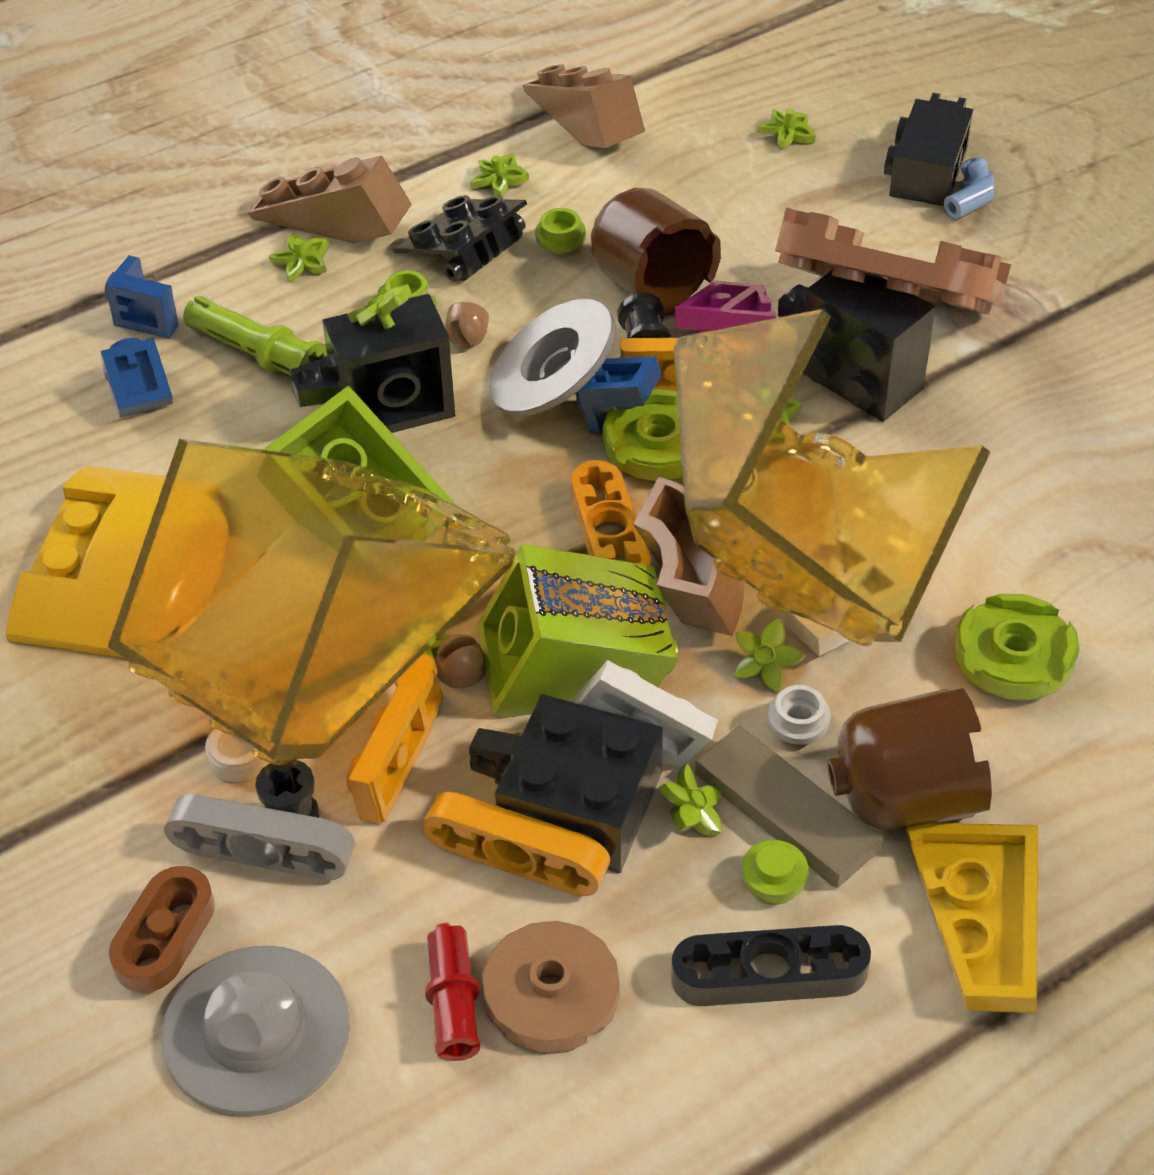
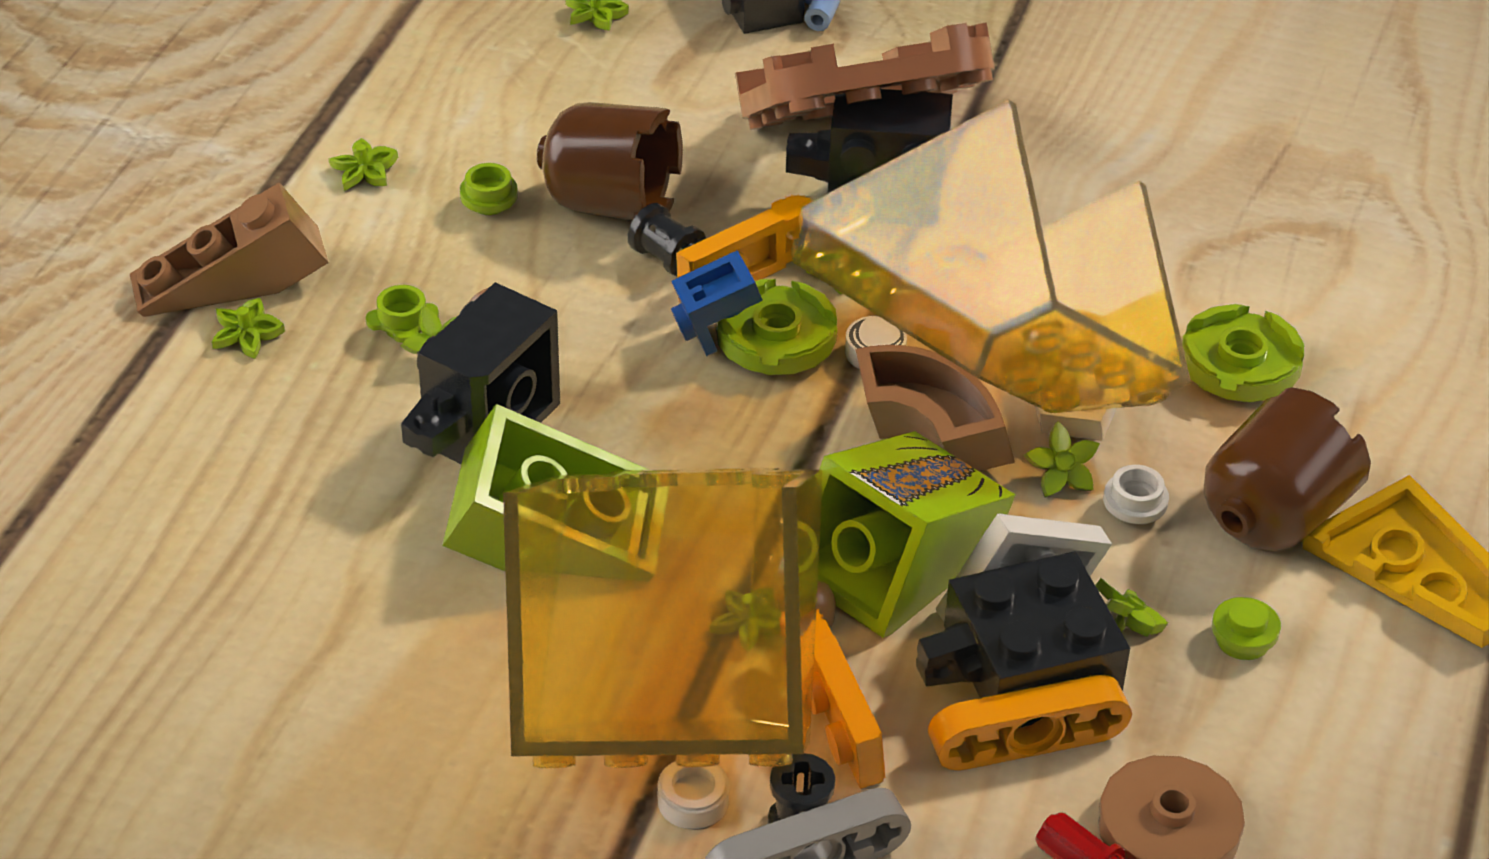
camera: 40 degrees left, 5 degrees down
yellow slope [5,466,225,661] -> none
blue bracket [100,337,173,417] -> none
blue bracket [105,255,179,339] -> none
lime pin [183,296,327,375] -> none
lime plant [347,284,412,330] -> none
black hinge [393,195,527,282] -> none
hat [489,299,616,416] -> none
medium nougat slope [523,64,645,148] -> none
light orange beam [571,460,651,566] -> none
black beam [671,925,871,1006] -> none
dark pink wing [675,280,776,338] -> none
dark tan tile [695,725,883,888] -> none

